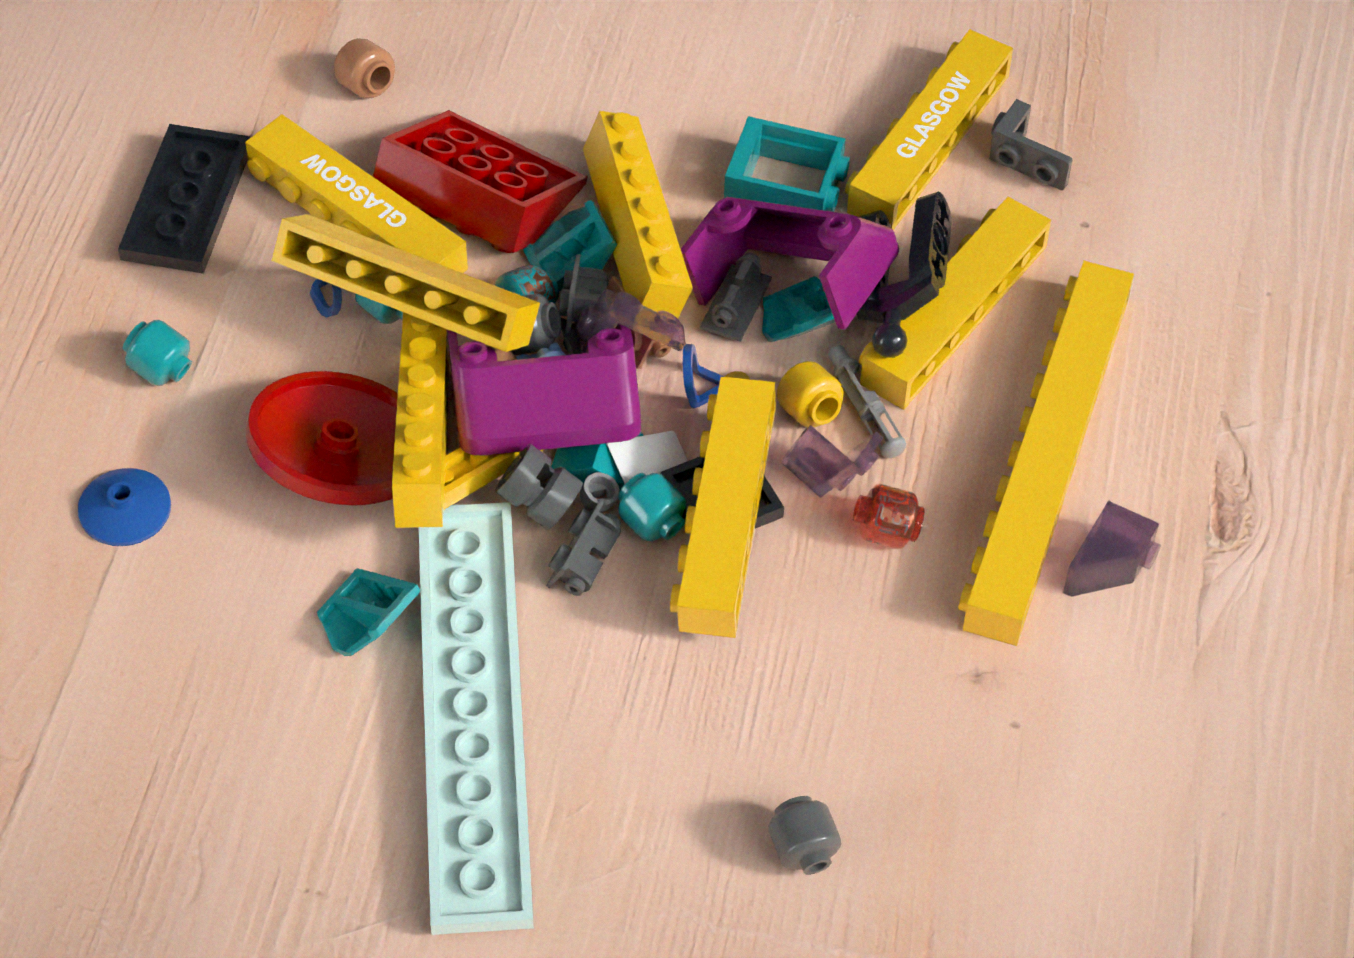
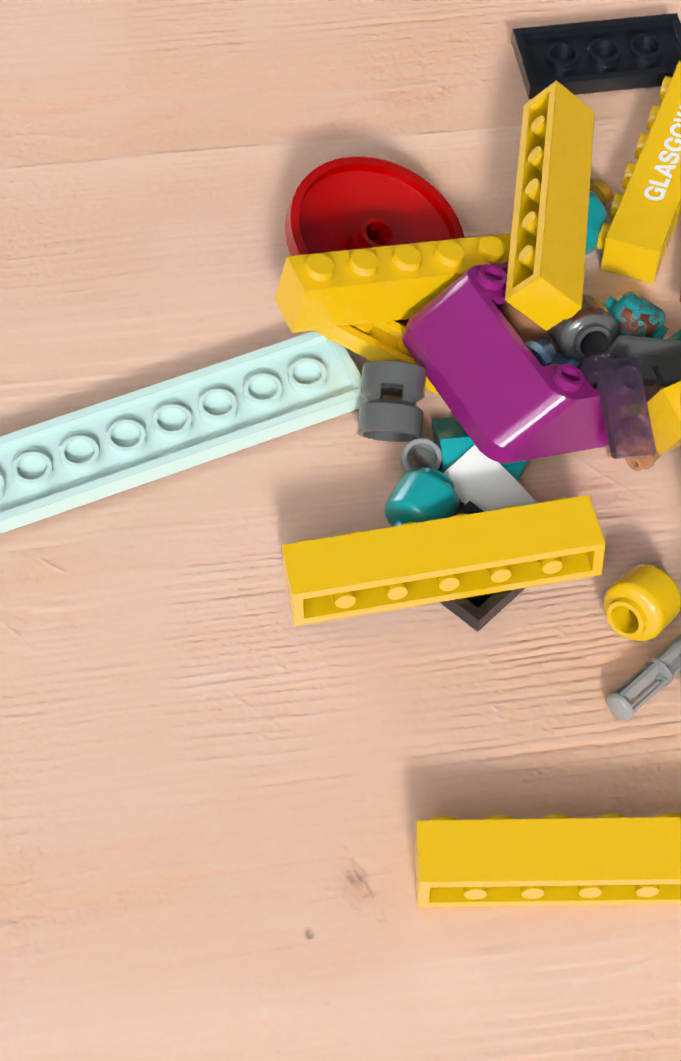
camera: 70 degrees right, 0 degrees up
blue dish [78,468,171,546] -> none
teal head [123,320,192,386] -> none
teal slope [317,568,421,656] -> none
dark grey hinge [546,498,621,596] -> none
blue piece [683,344,750,408] -> none
dark grey head [768,796,841,875] -> none
bracket [780,425,883,498] -> none
clear red head [853,484,925,549] -> none
clear purple slope [1063,500,1161,597] -> none

